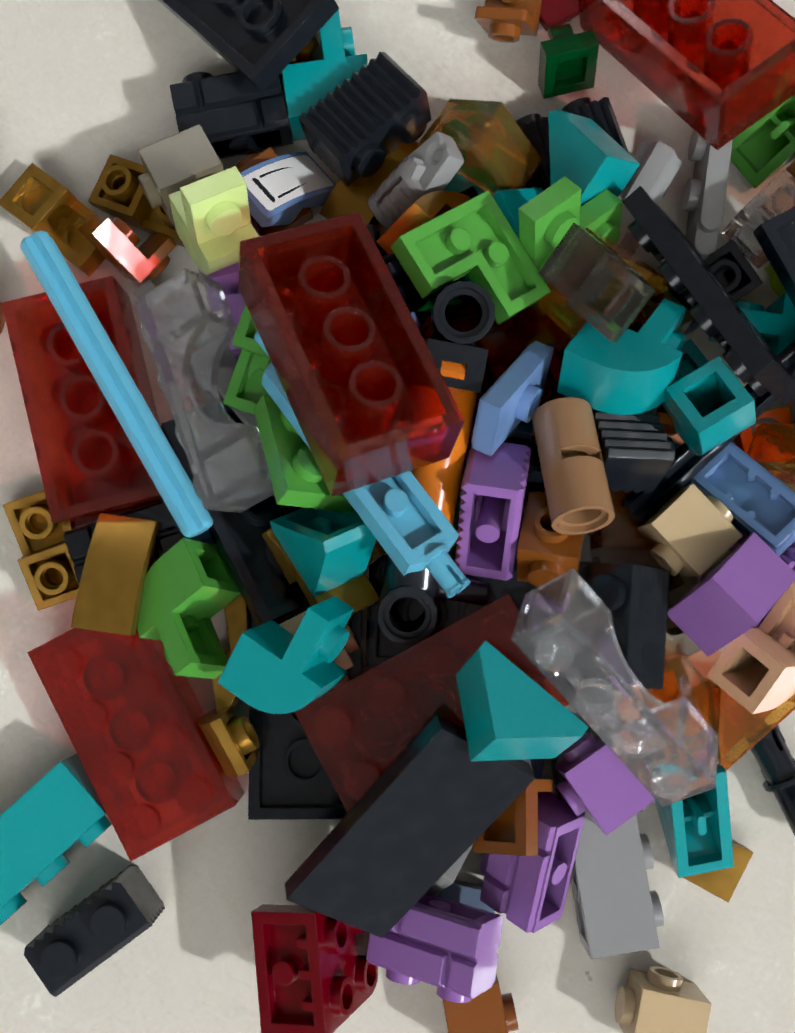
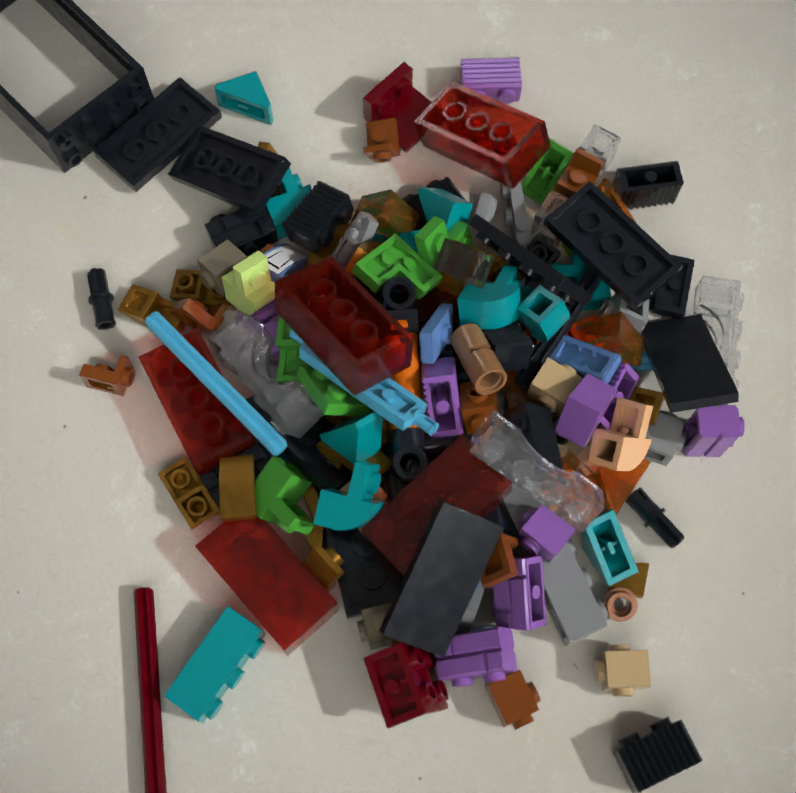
camera: 10 degrees left, 15 degrees down
black brick [24,865,165,997] -> none
teal slope [456,640,589,761] -> none
dark green tile [538,23,599,99] -> none
none -> dark tan brick [357,603,395,650]
none -> nougat plate [603,587,638,622]

